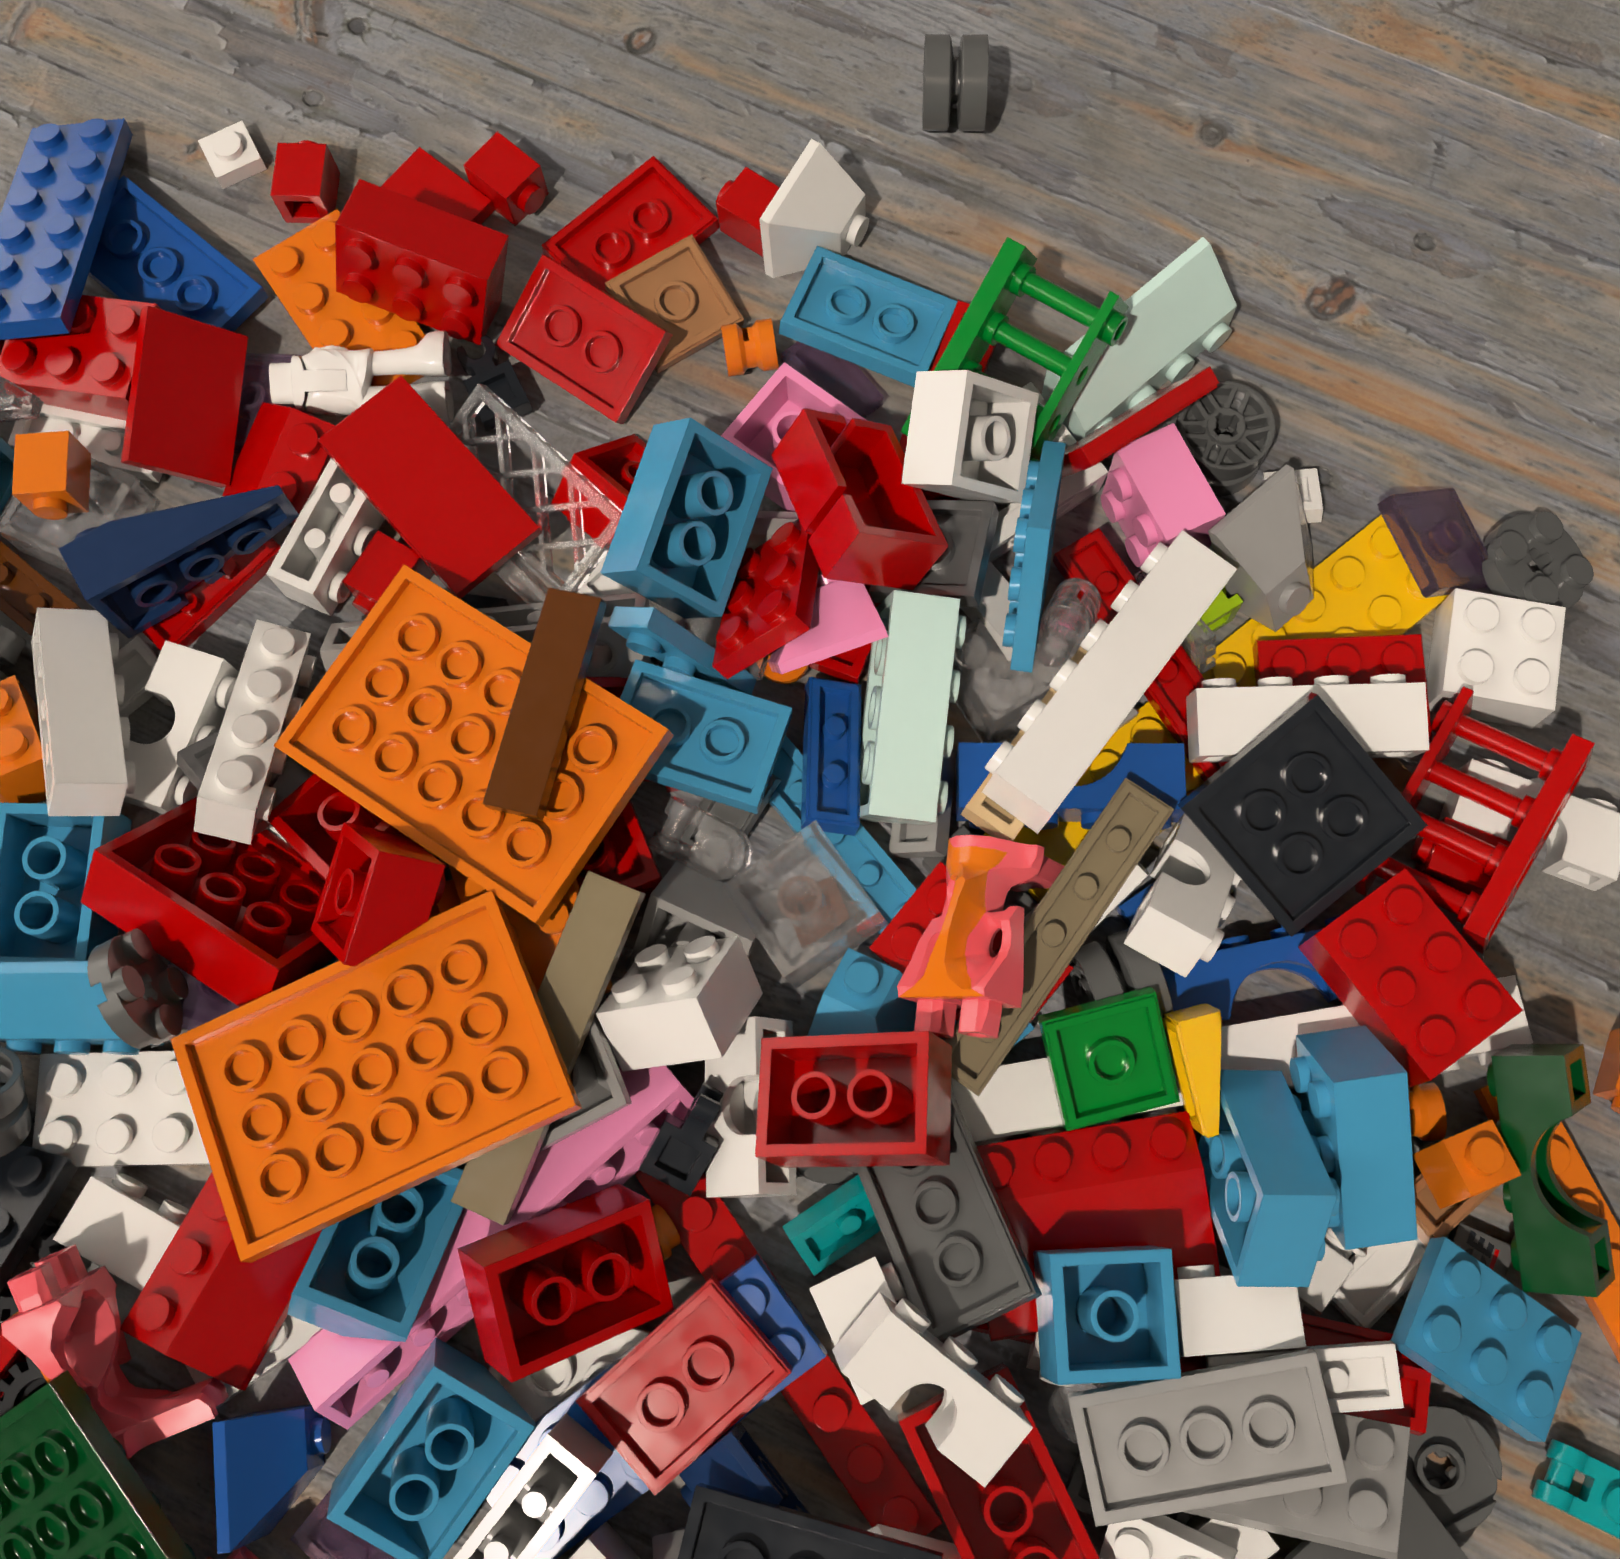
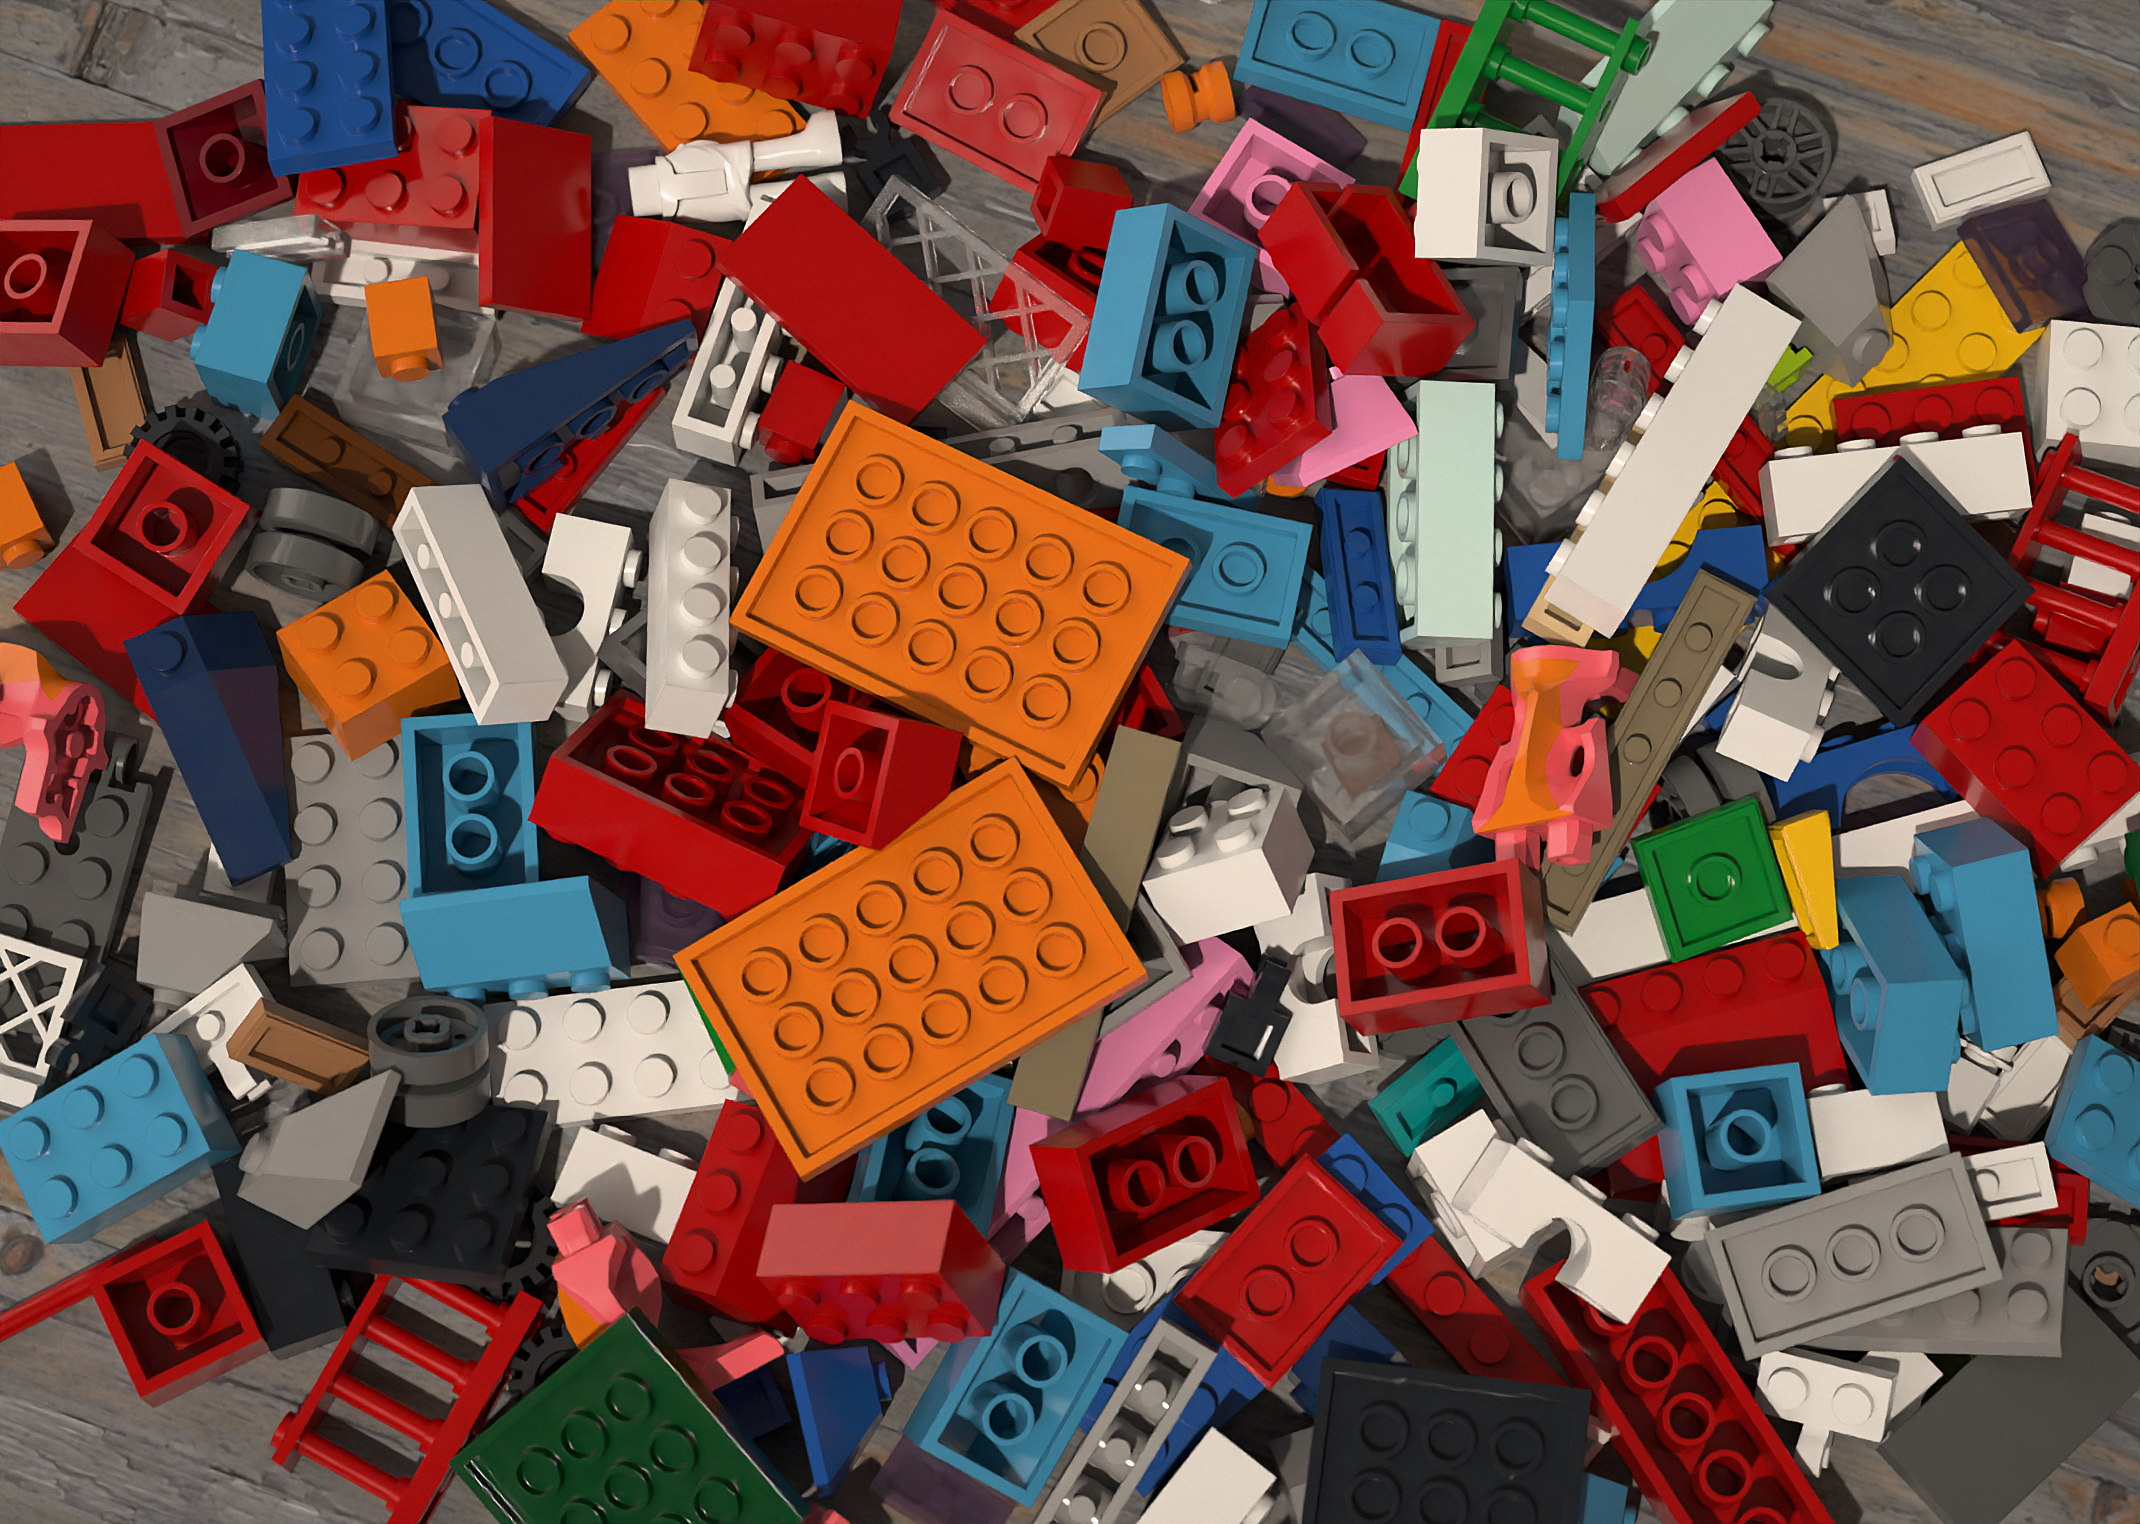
camera: 15 degrees left, 0 degrees up
dark grey plate [87,928,189,1049] -> none
reddish brown tile [482,587,607,821] -> none
none -> blue plate [712,1363,794,1442]
none -> red brick [756,1200,1006,1344]
none -> red brick [1030,155,1134,250]
none -> white tile [1910,131,2051,231]

